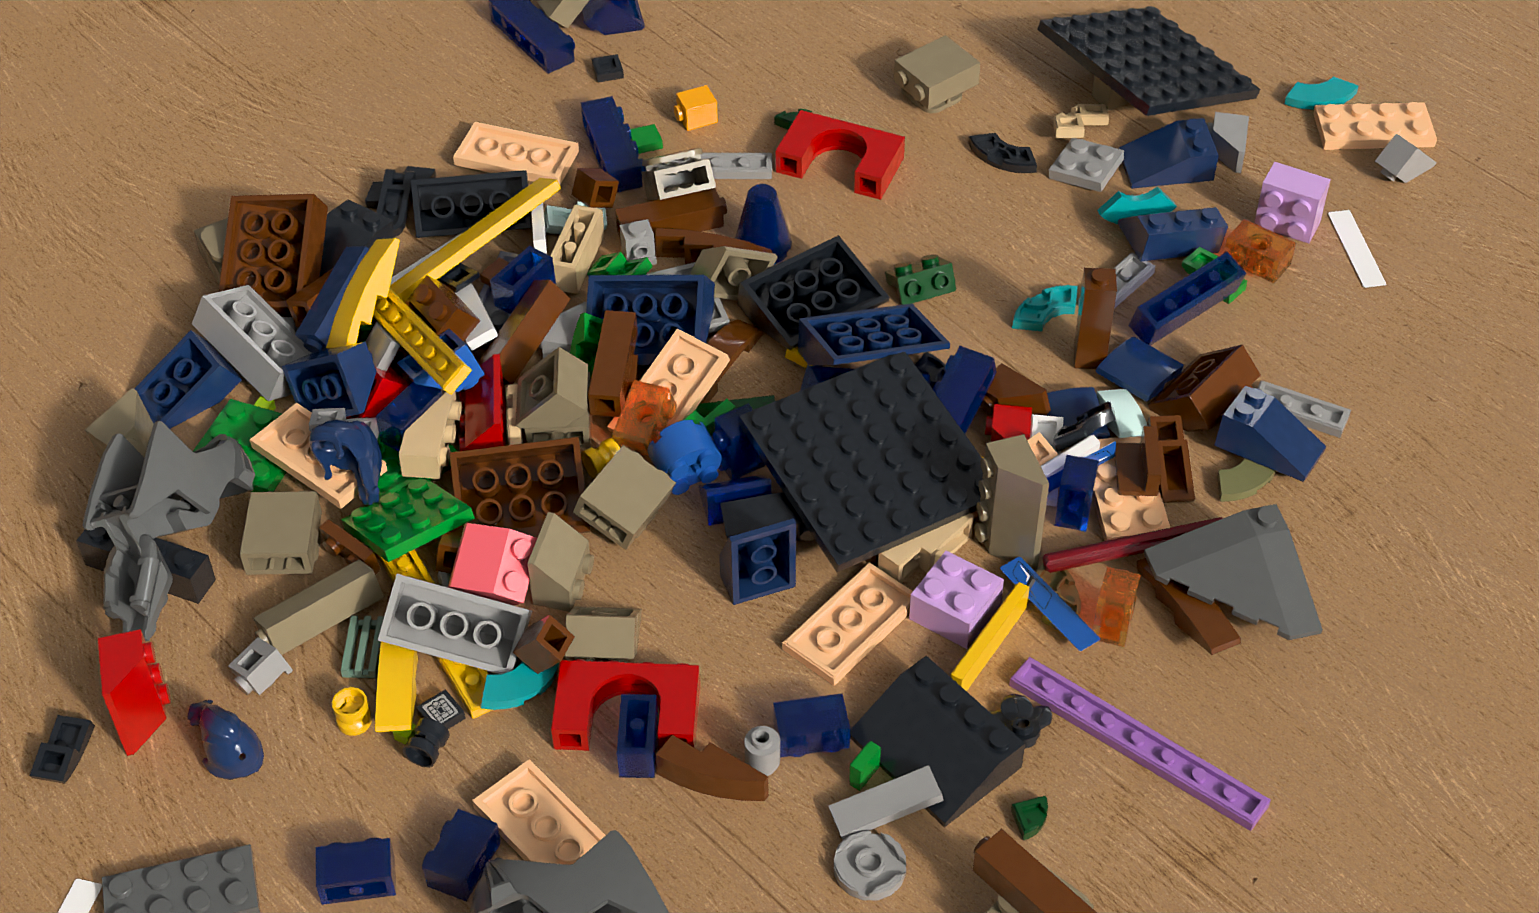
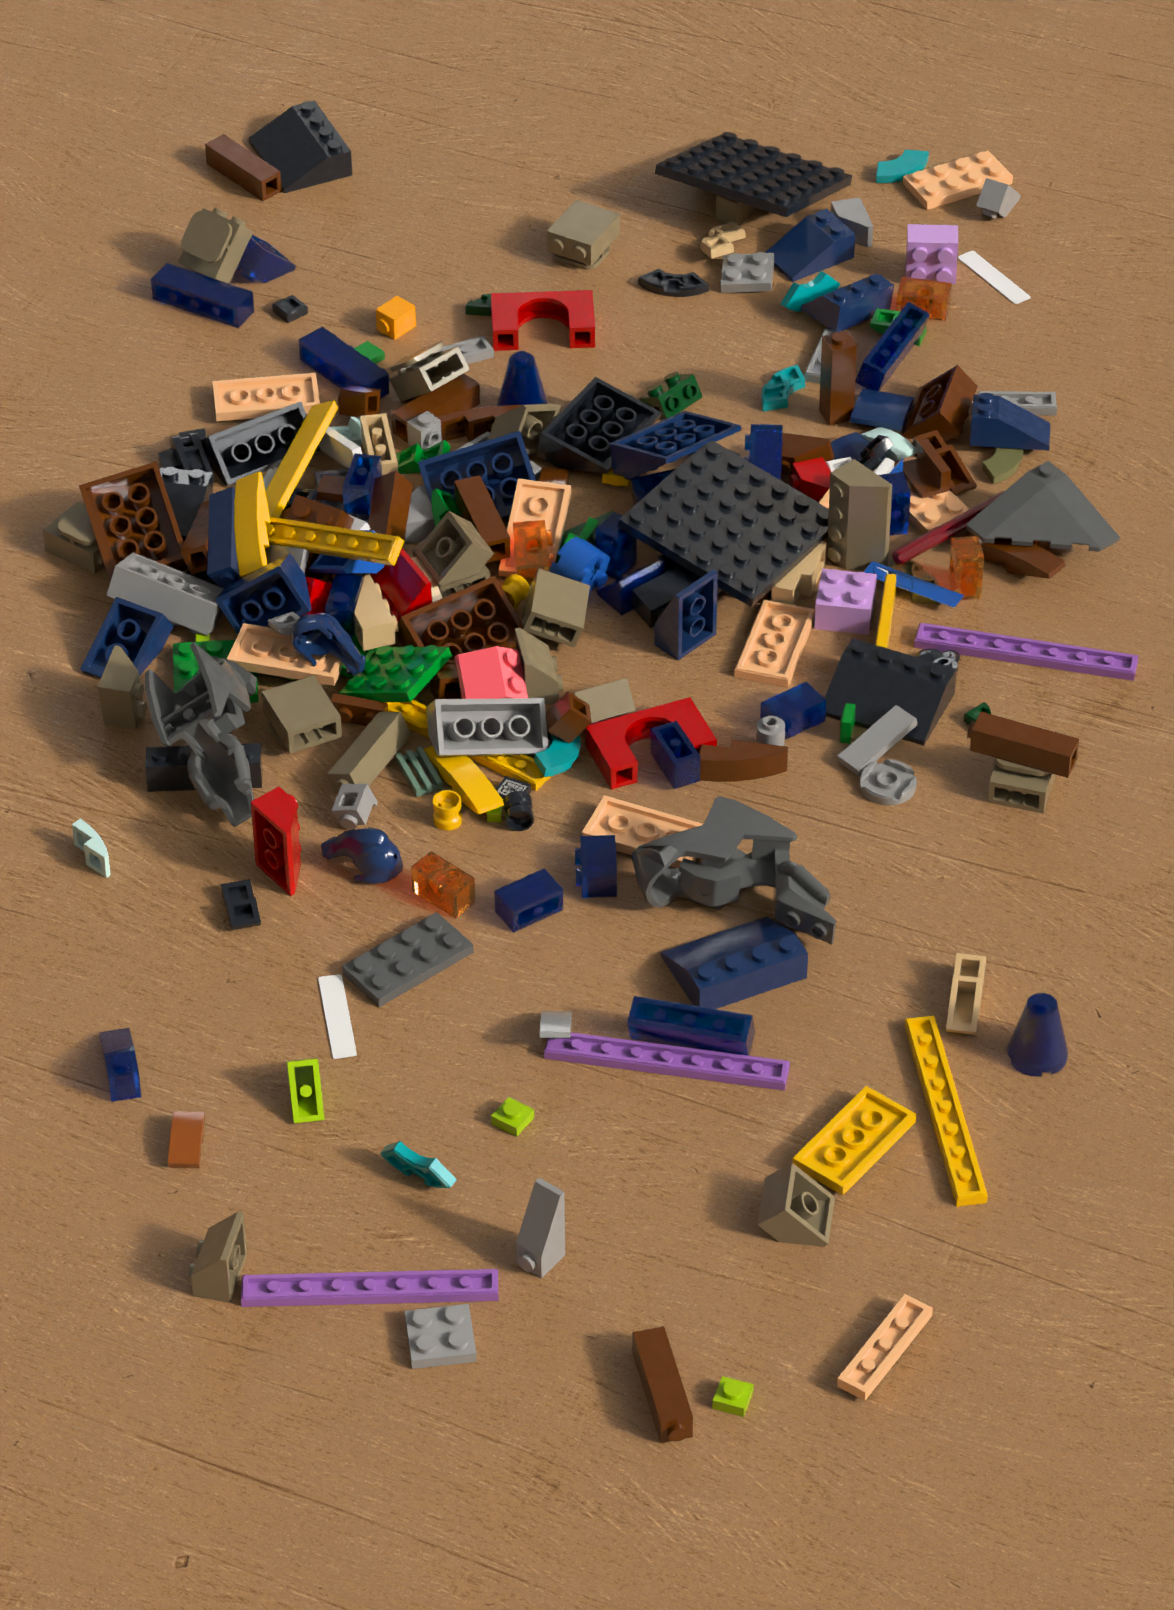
camera: 25 degrees left, 5 degrees down
none -> clear orange brick [411,851,475,919]

